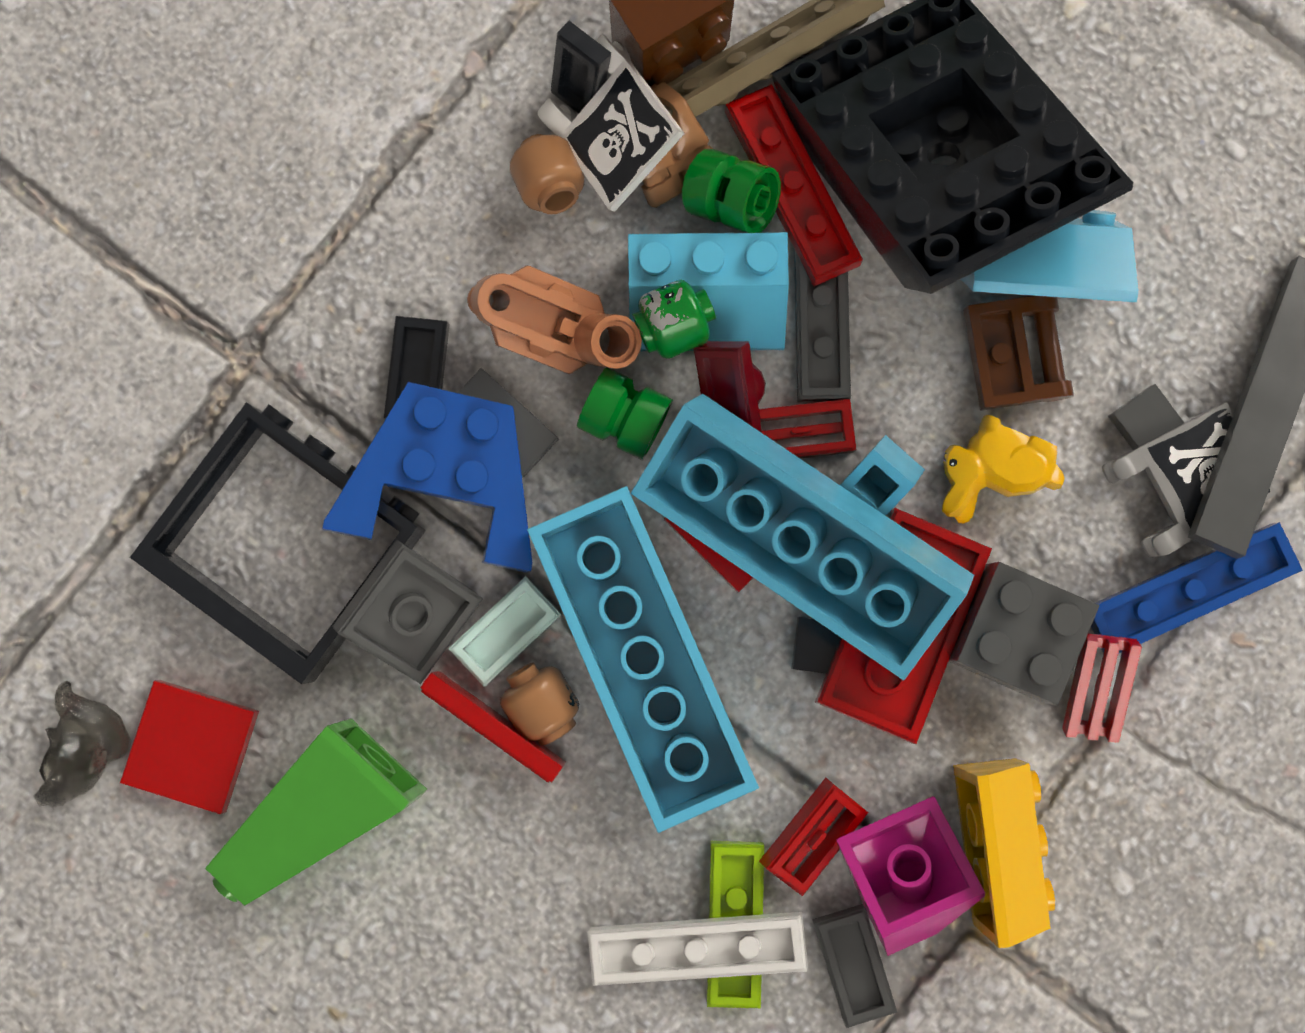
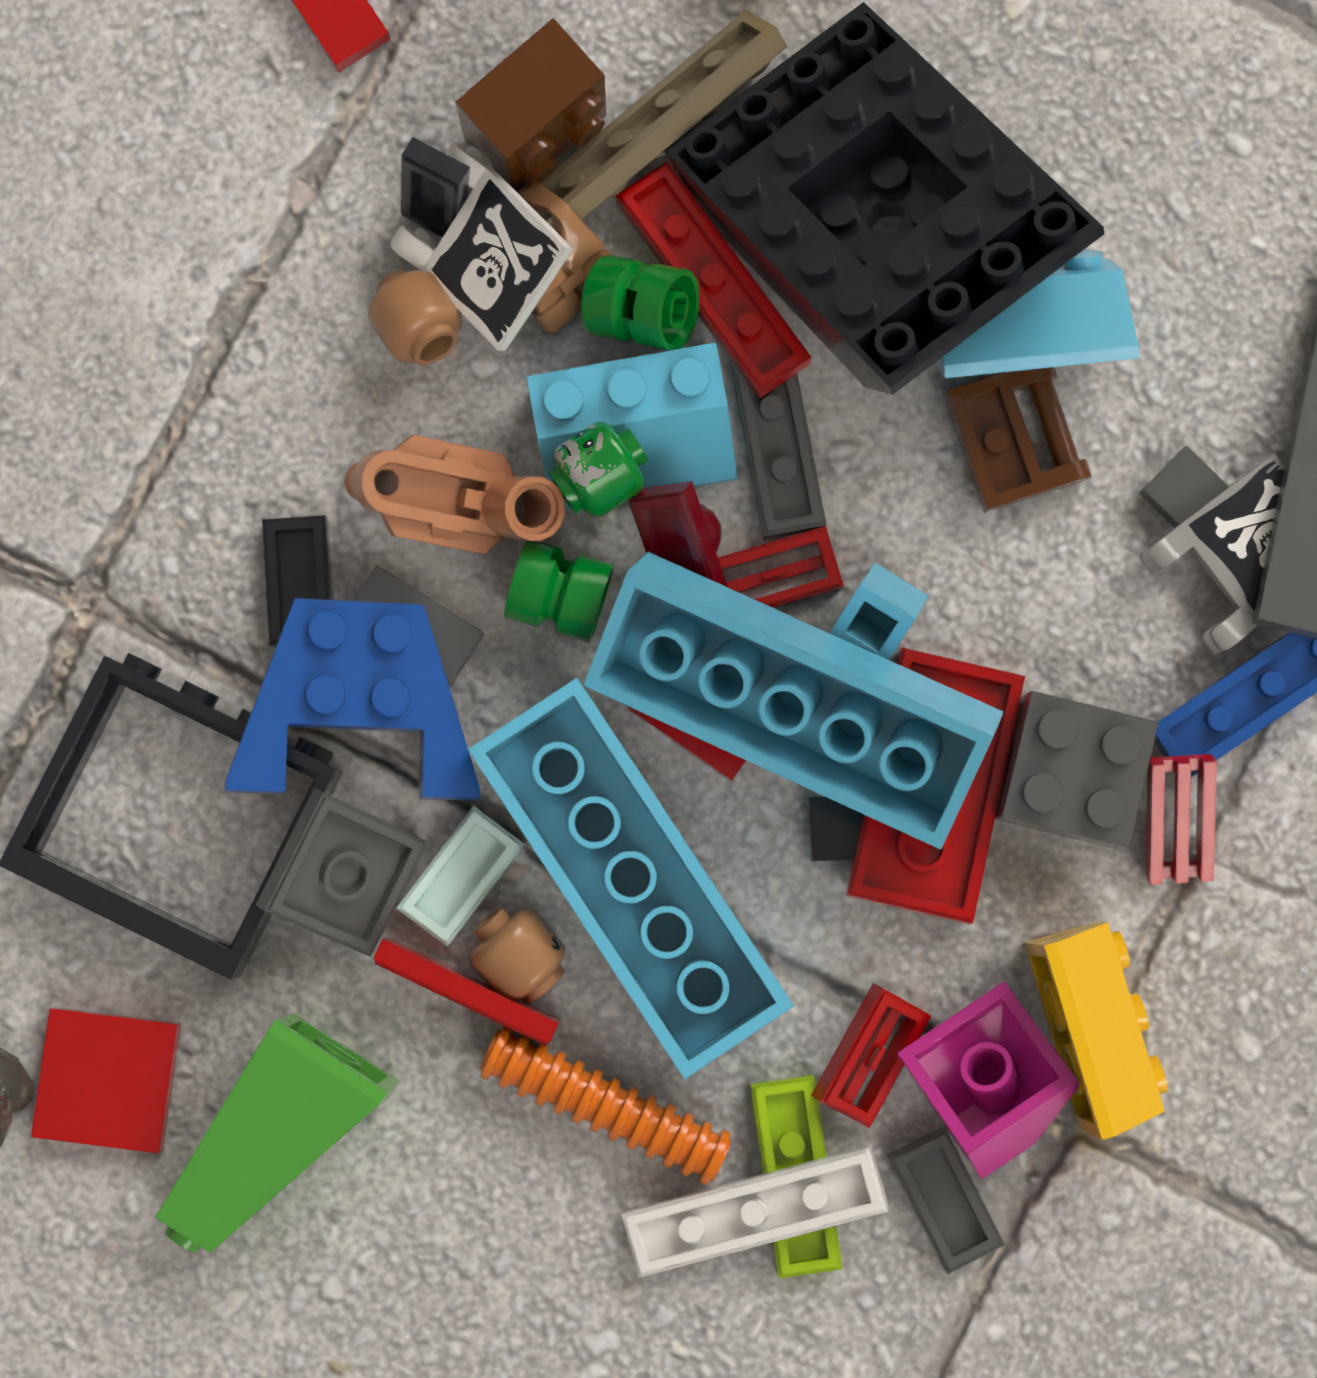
camera: 15 degrees left, 0 degrees up
yellow animal [942,415,1065,524] -> none
none -> orange piece [479,1026,731,1185]

